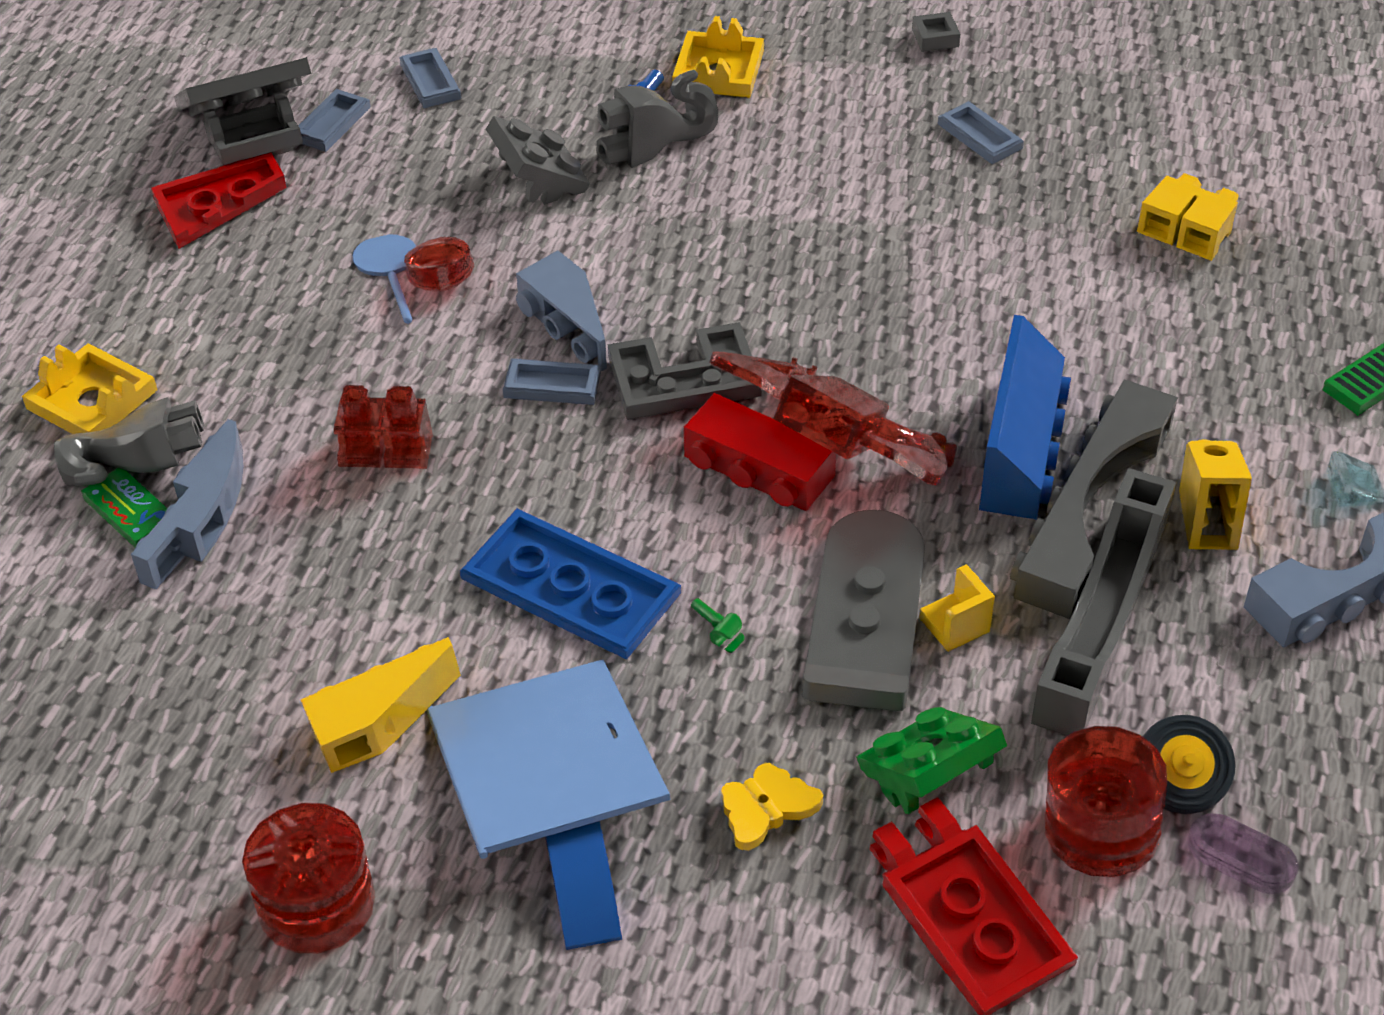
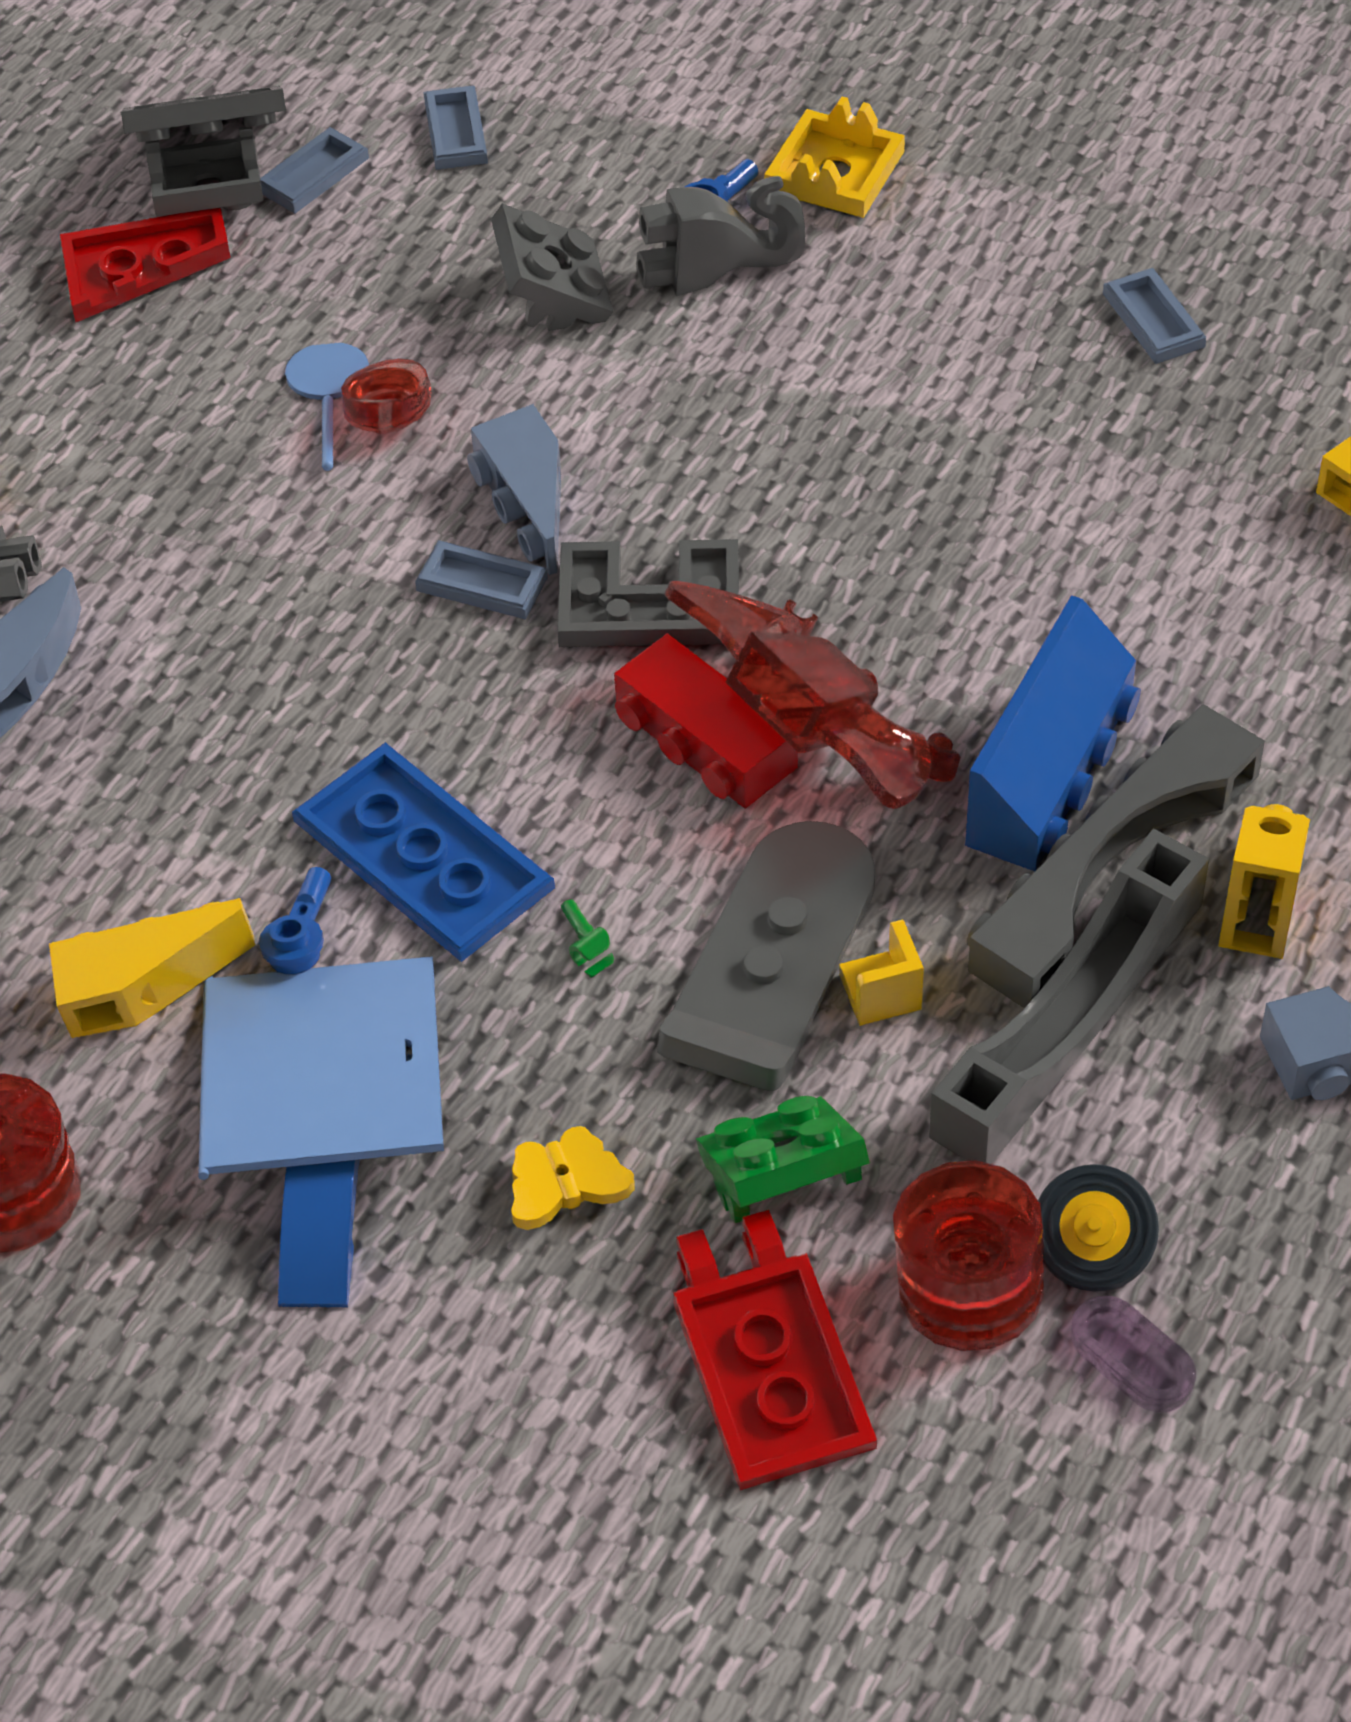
camera: 15 degrees right, 5 degrees up
clear red hips [333,385,433,469] -> none
dark grey plate [912,12,961,52] -> none
none -> blue plate [258,867,331,974]

